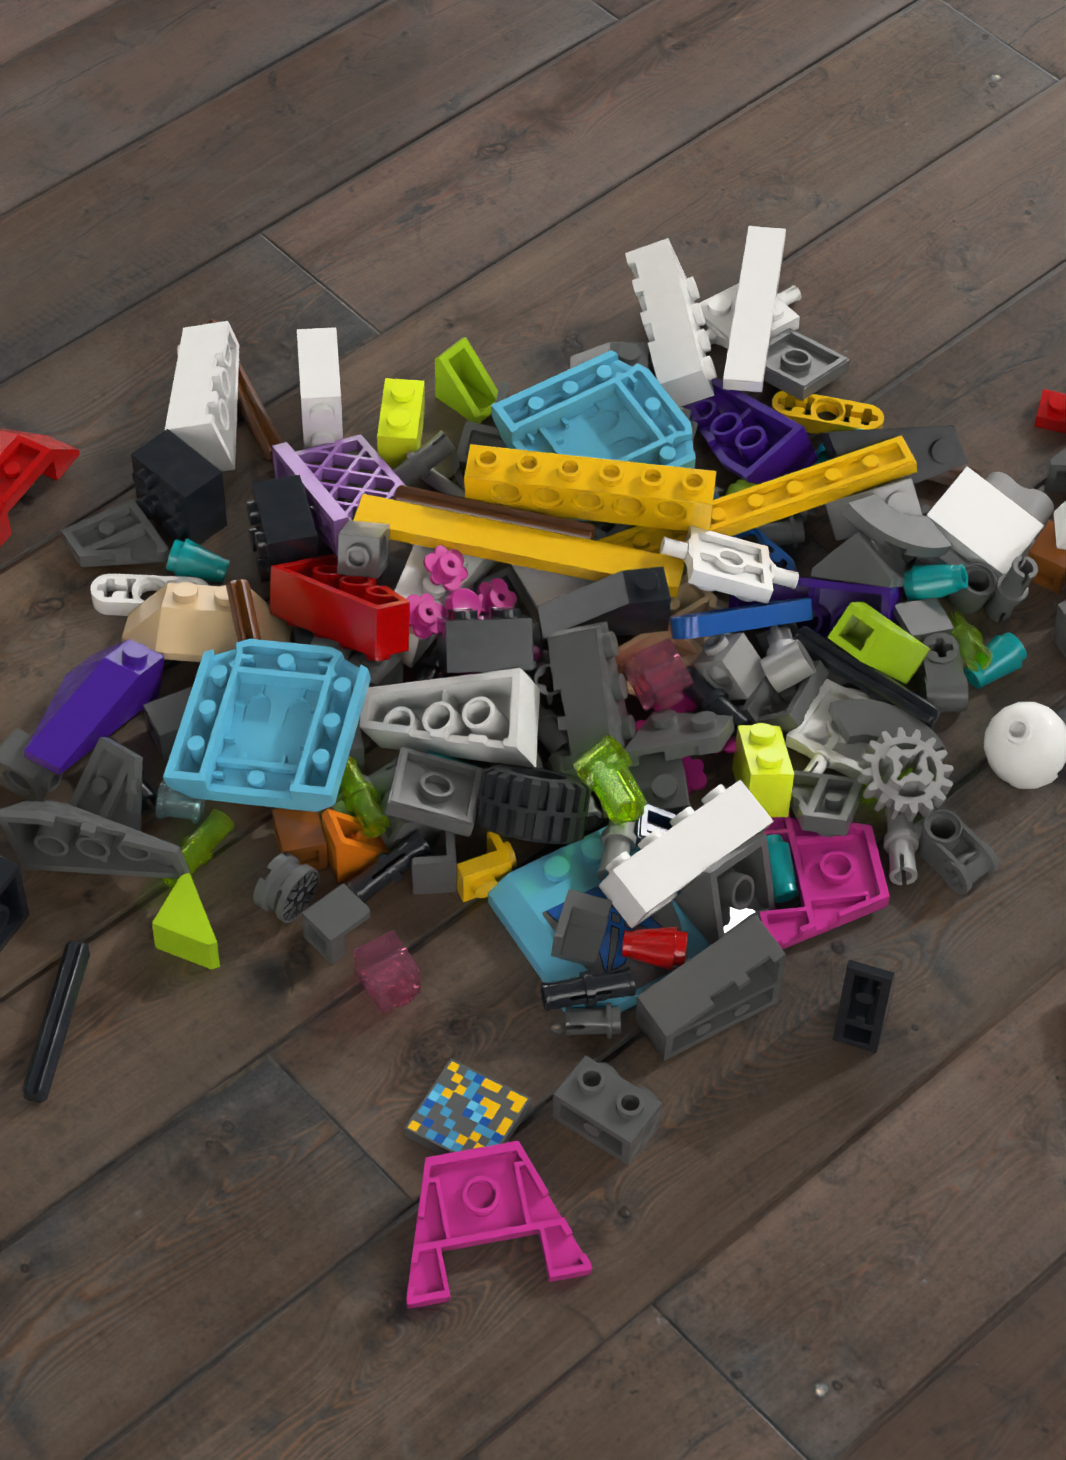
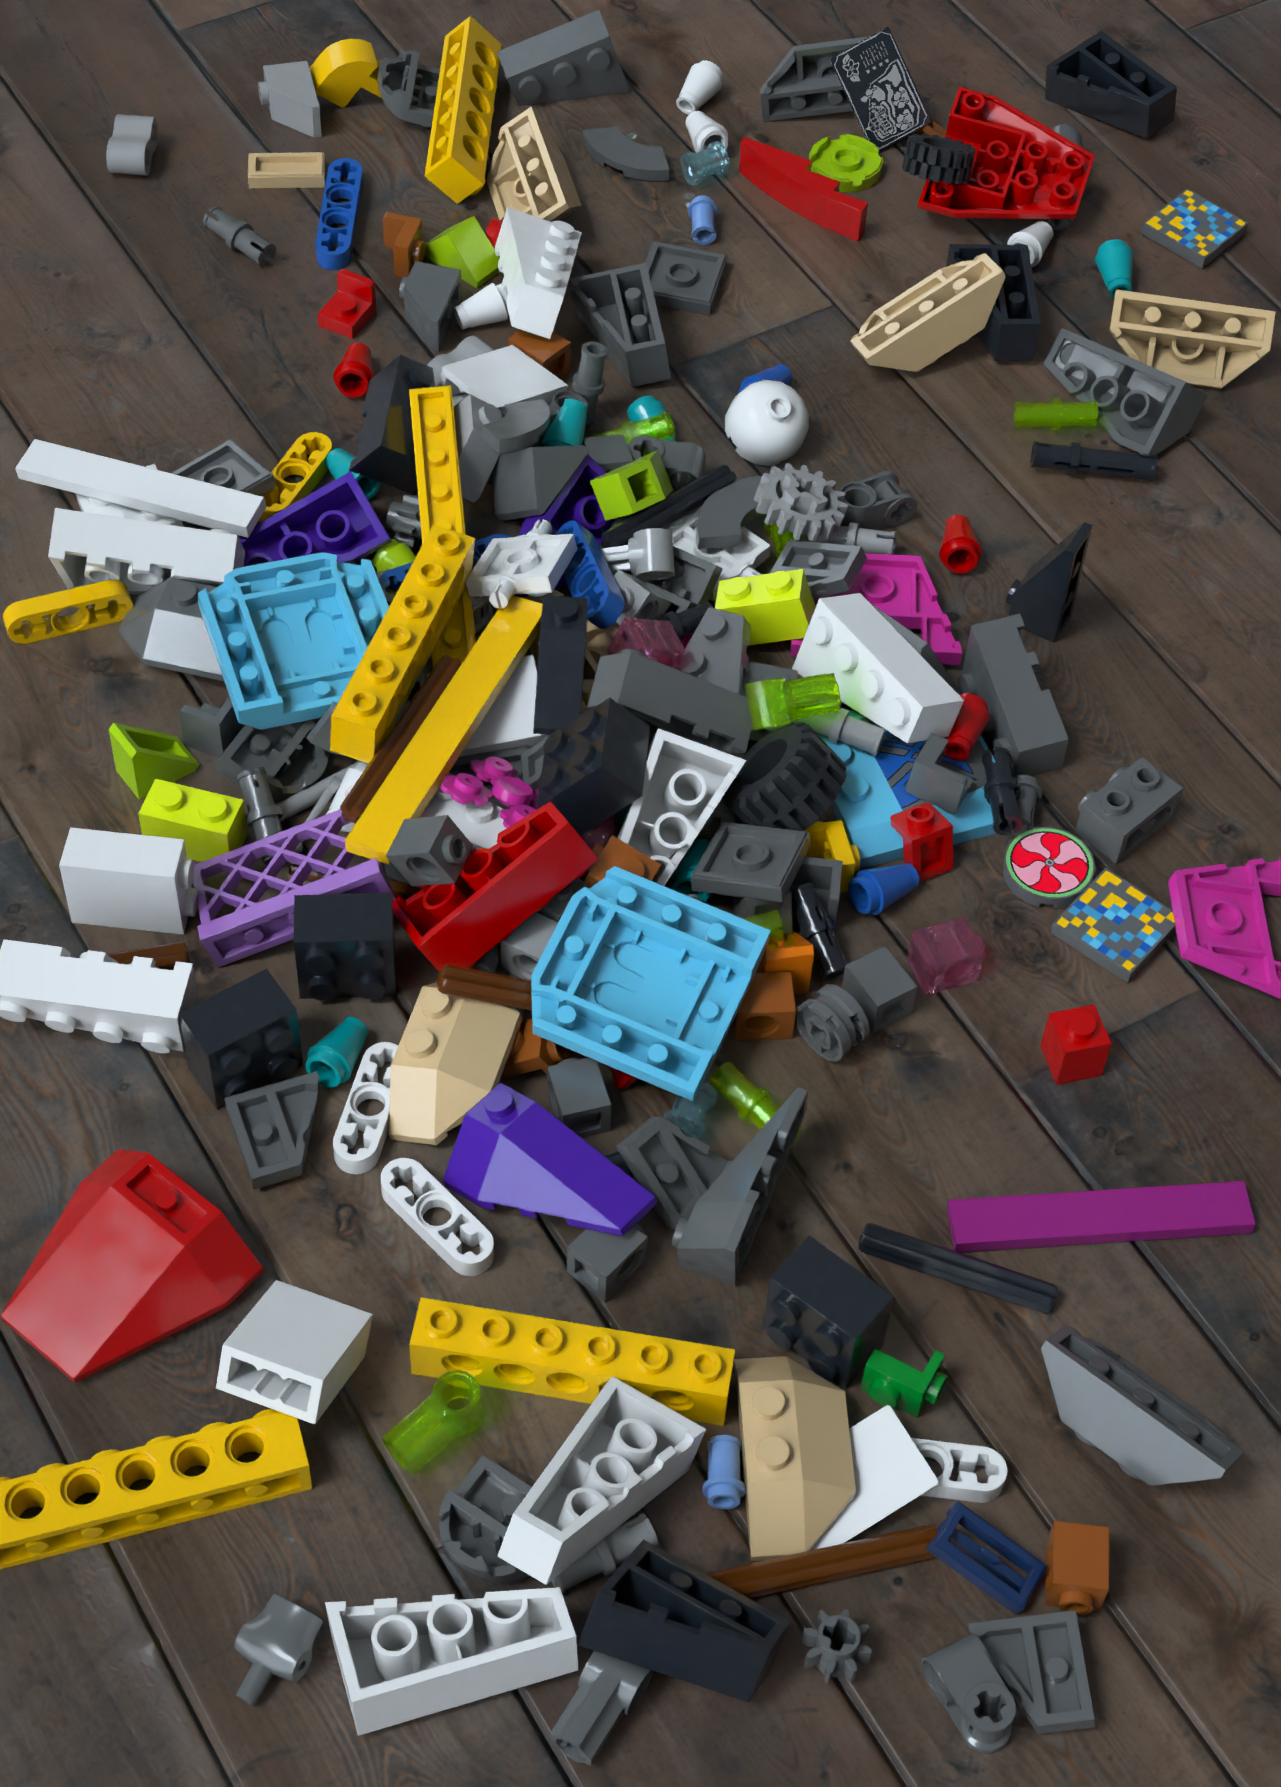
camera: 80 degrees left, 0 degrees up
lime slope [152,873,220,970] -> none
none -> yellow beam [3,580,133,644]
none -> red cone [333,343,374,398]
none -> white beam [381,1158,494,1276]
none -> dark orange bracket [584,835,661,888]
none -> blue cone [848,863,919,915]
none -> red bracket [890,802,953,882]
none -> red cone [939,515,982,574]
none -> magenta tile [946,1181,1256,1252]
none -> tile [1002,827,1096,909]
none -> red brick [1040,1004,1112,1085]

